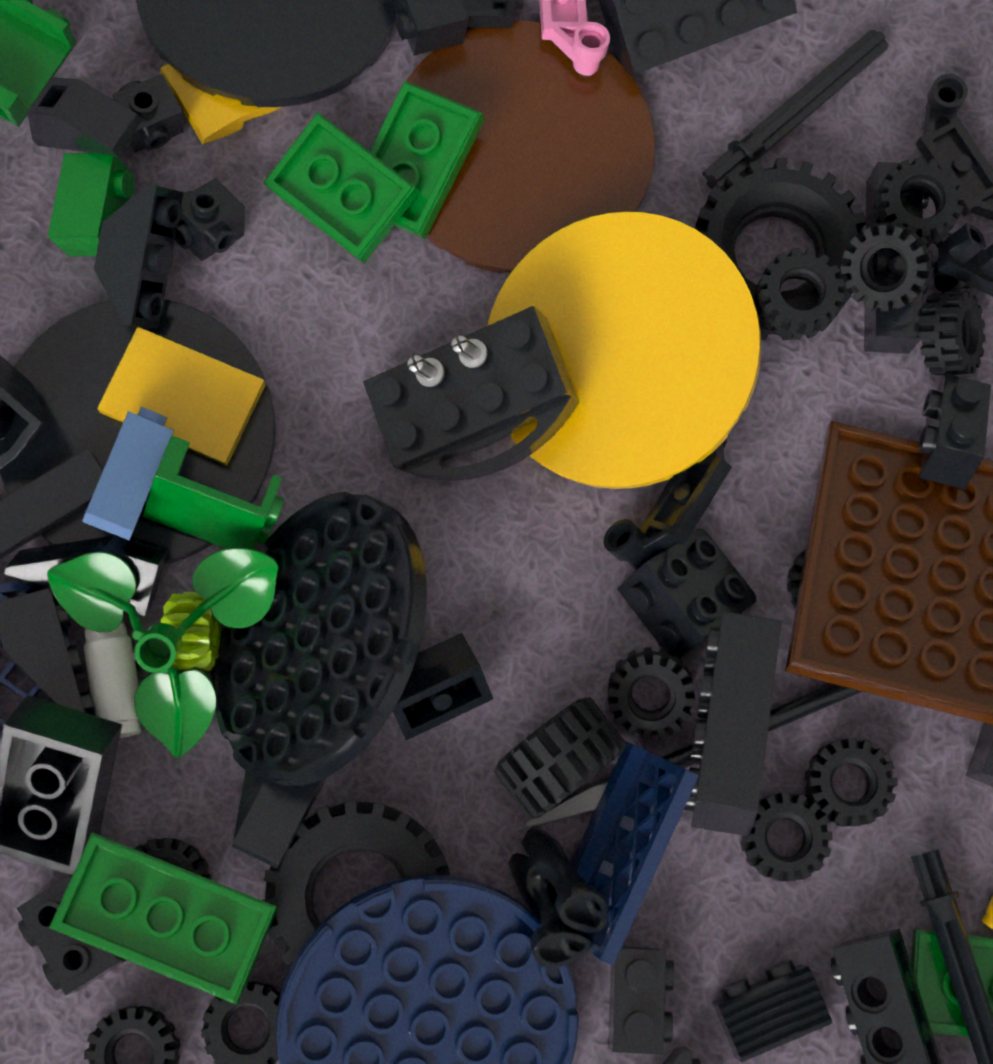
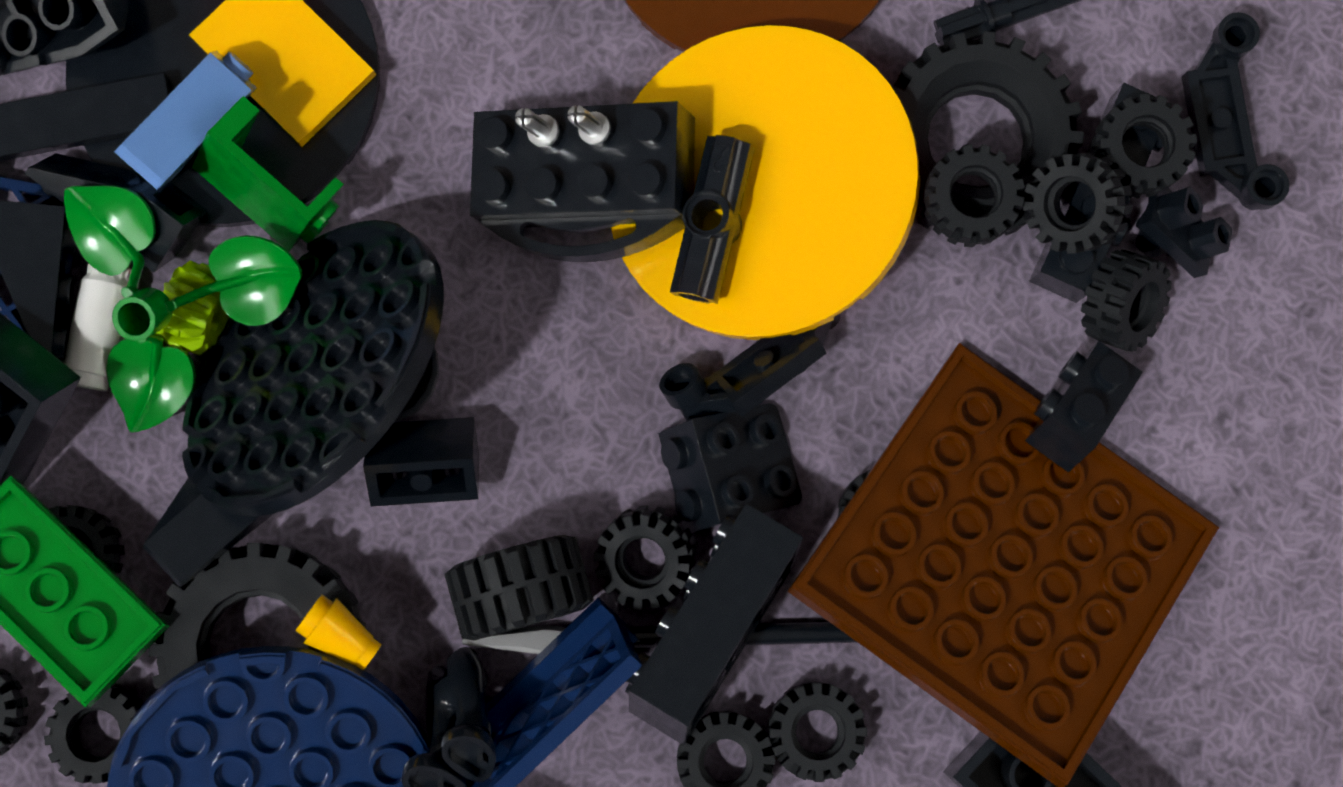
camera: 20 degrees right, 5 degrees up
none -> yellow cone [295,594,382,670]
none -> black piece [670,135,755,304]

